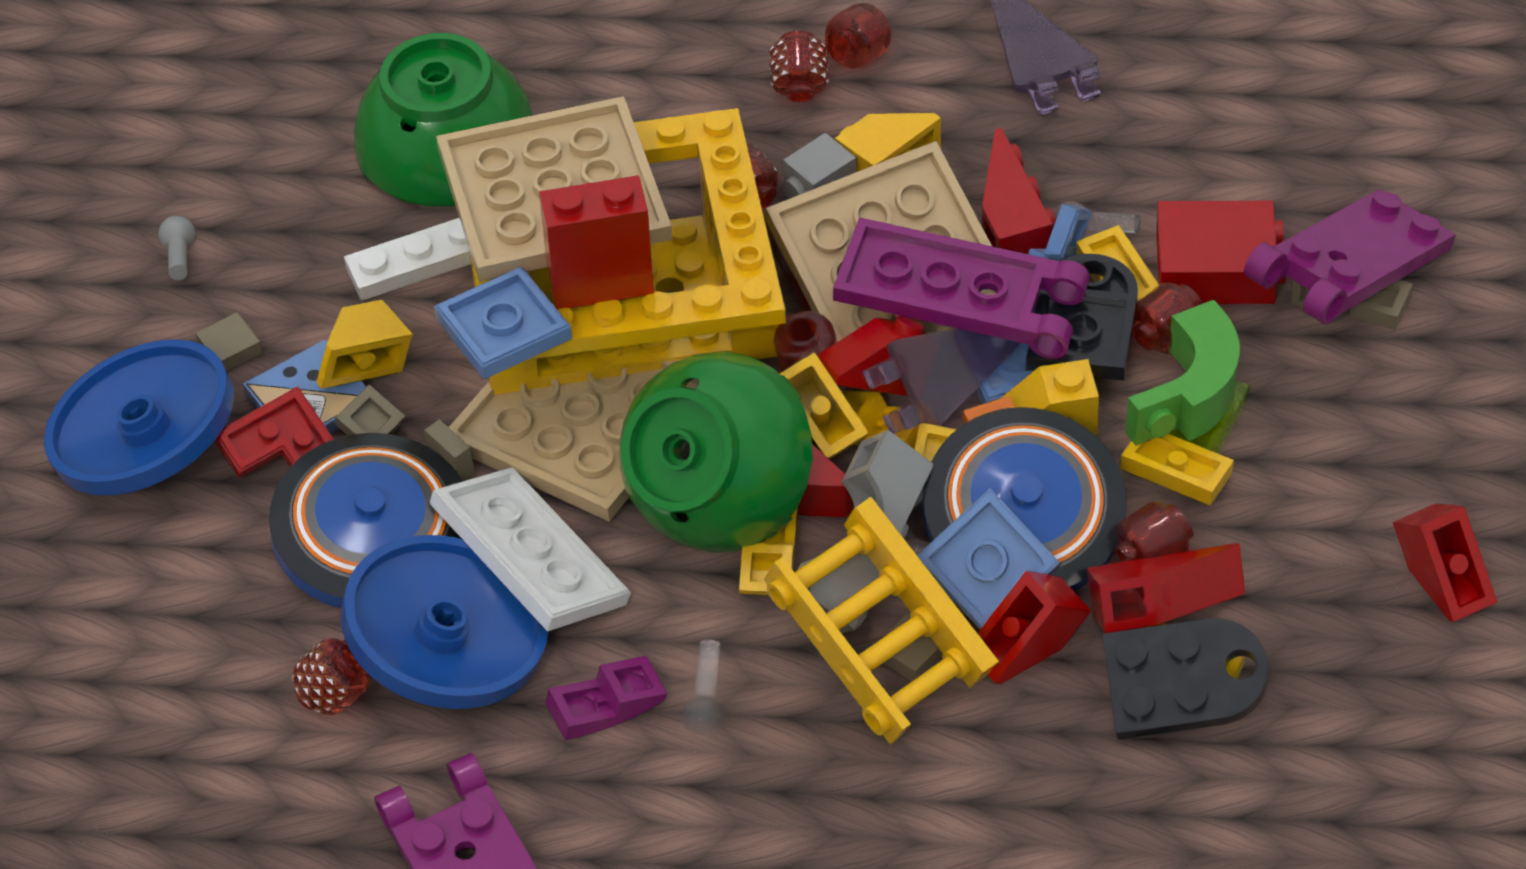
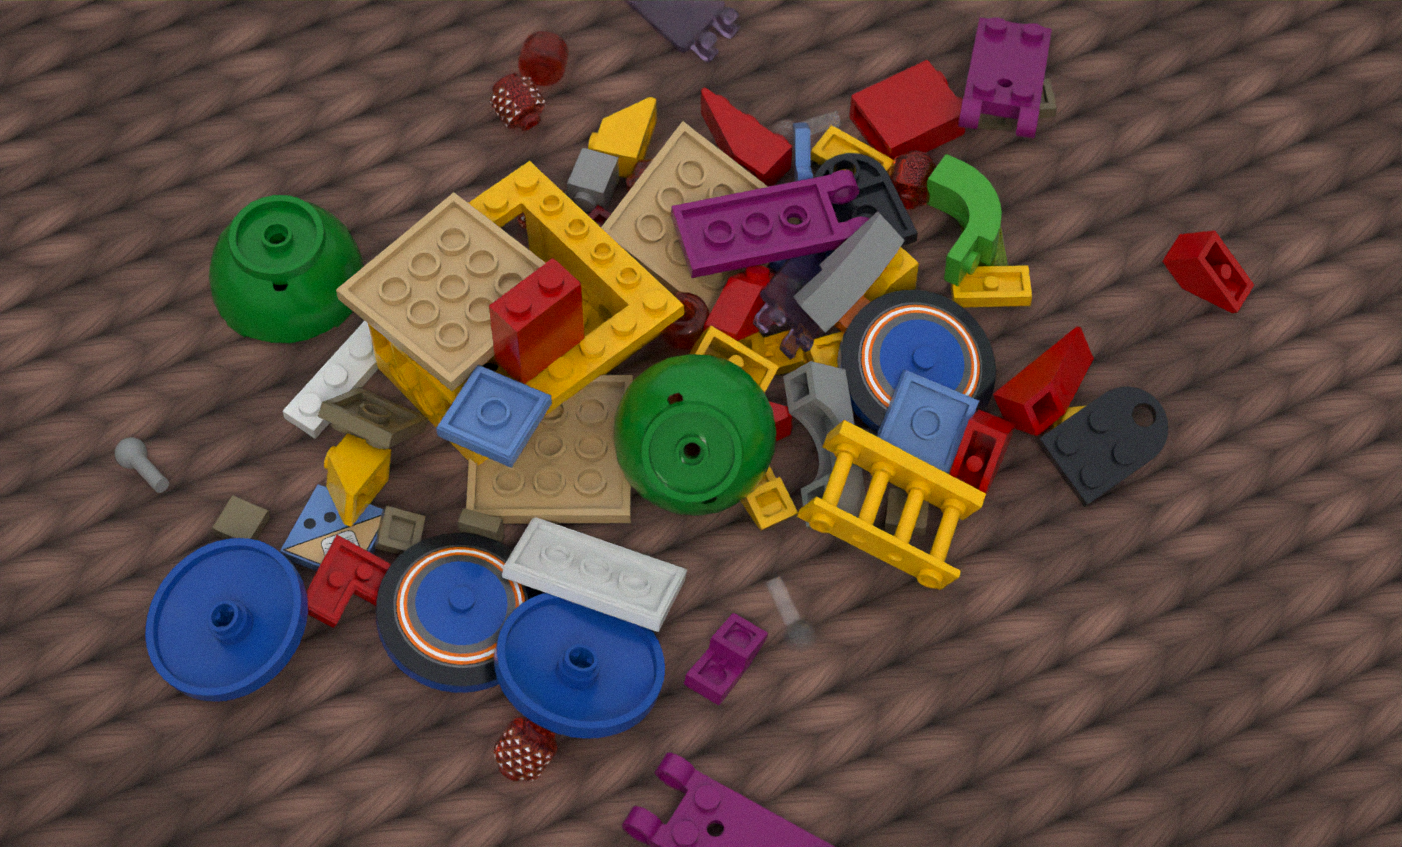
camera: 35 degrees left, 10 degrees up
clear red head [1115,501,1194,562] -> none
none -> dark tan plate [318,387,428,449]
none -> light grey slope [793,212,905,333]

